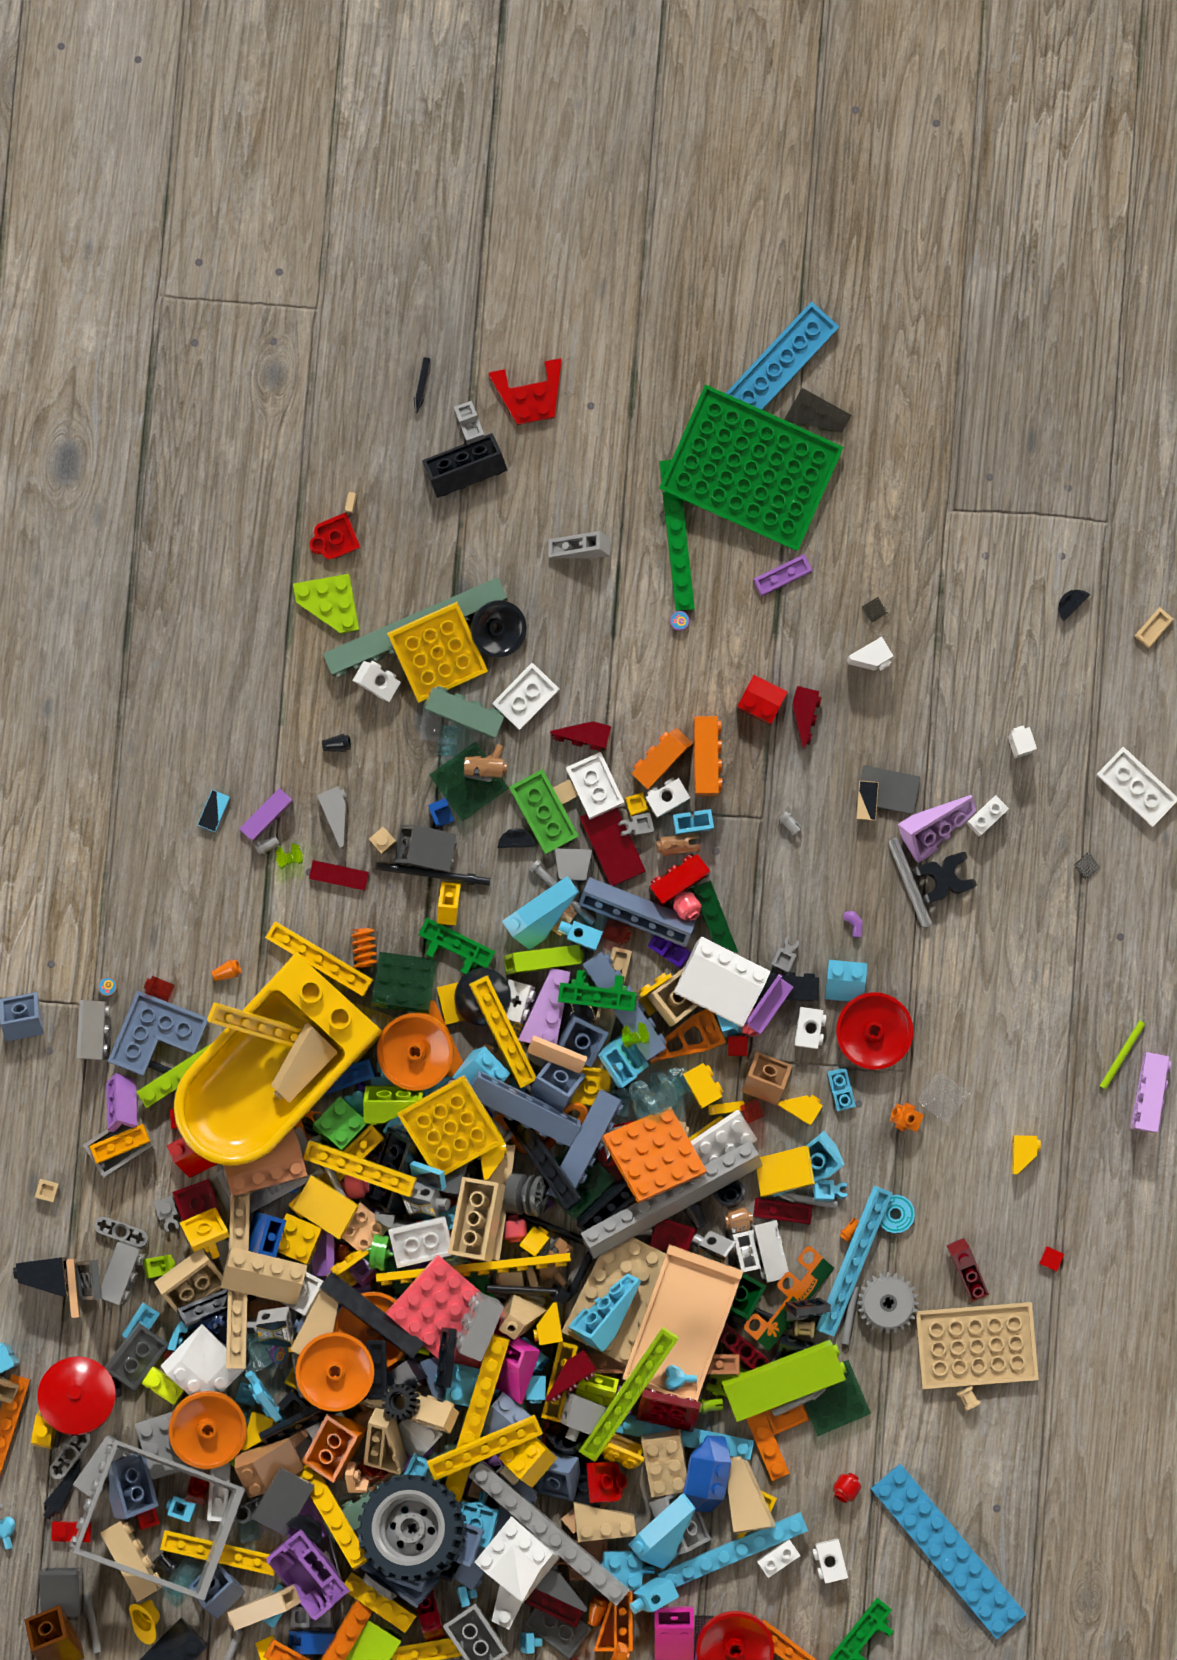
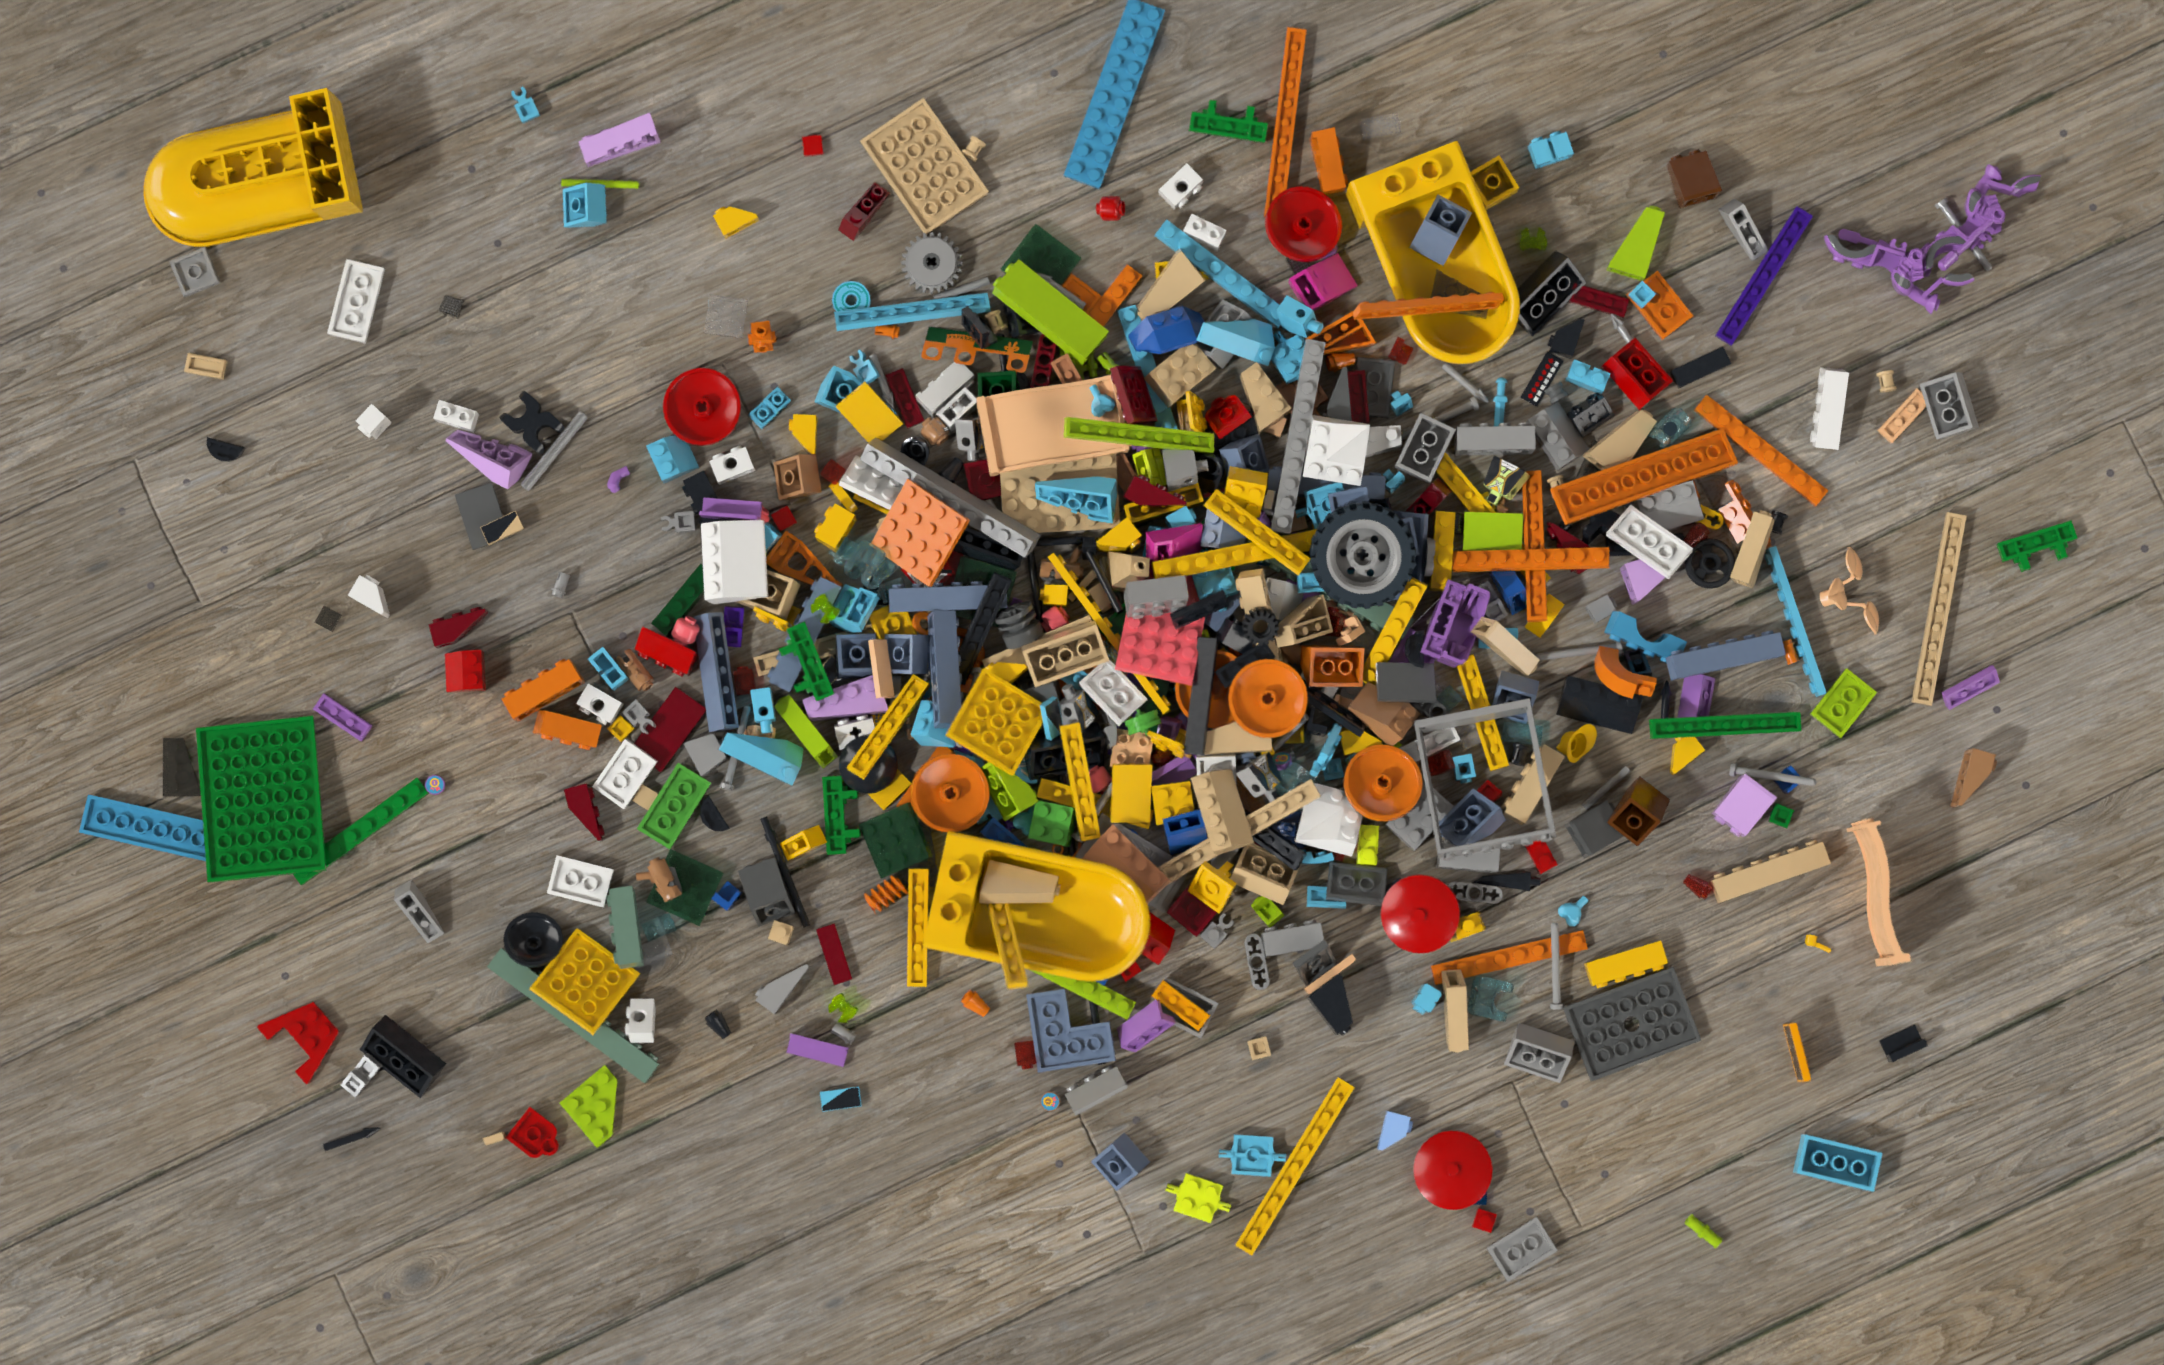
camera: 120 degrees left, 0 degrees up
none -> medium azure slope [563,183,607,228]

